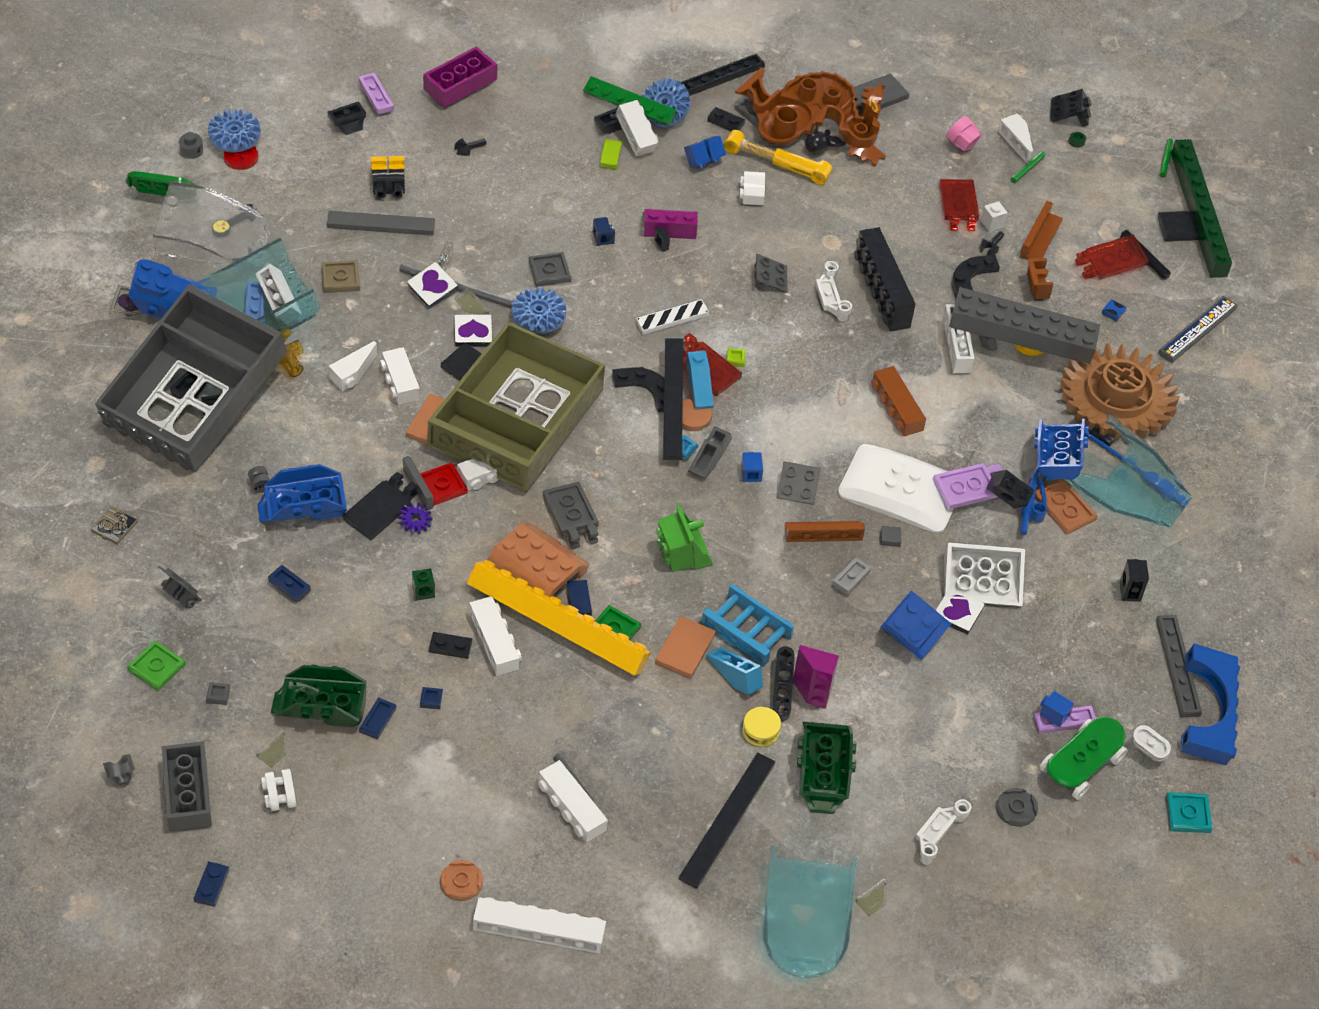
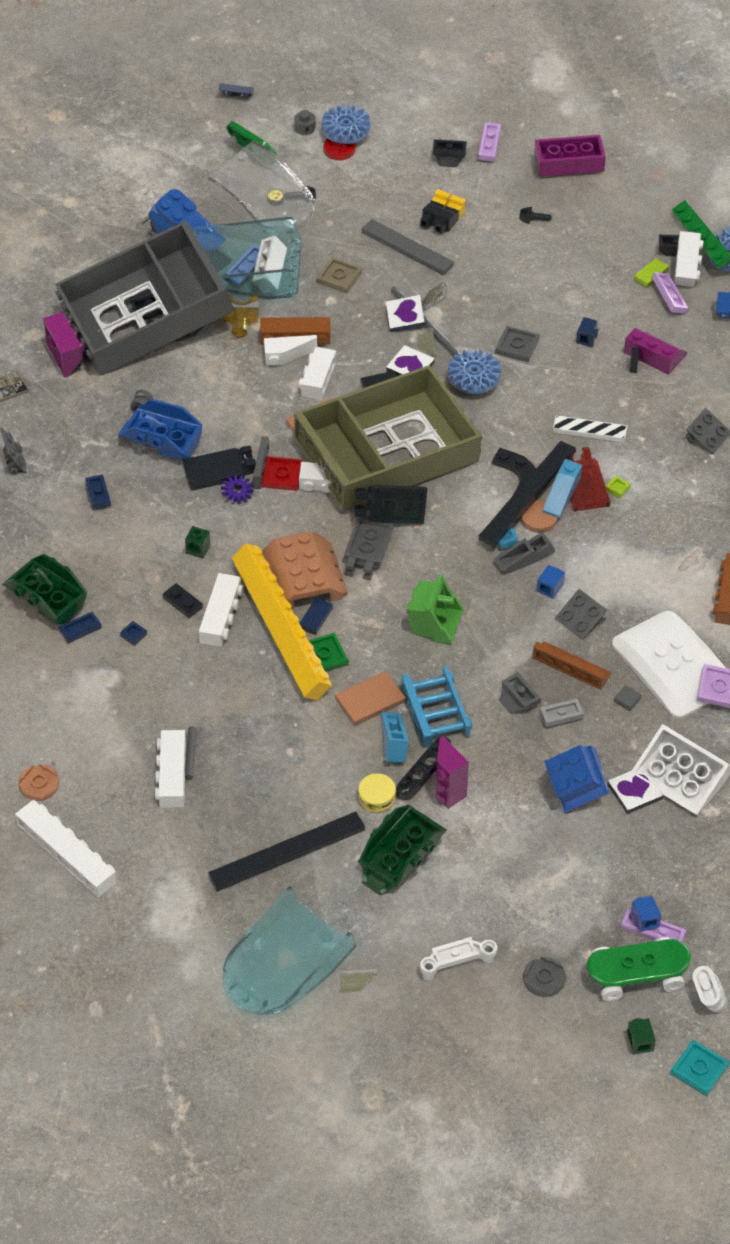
camera: 40 degrees right, 0 degrees up
none -> magenta slope [43,312,84,378]
none -> dark blue plate [219,83,254,97]
none -> dark orange brick [260,317,330,345]
none -> black tile [353,485,428,524]
none -> dark grey slope [499,672,541,714]
none -> dark green brick [627,1018,656,1055]
none -> lavender plate [652,272,689,314]

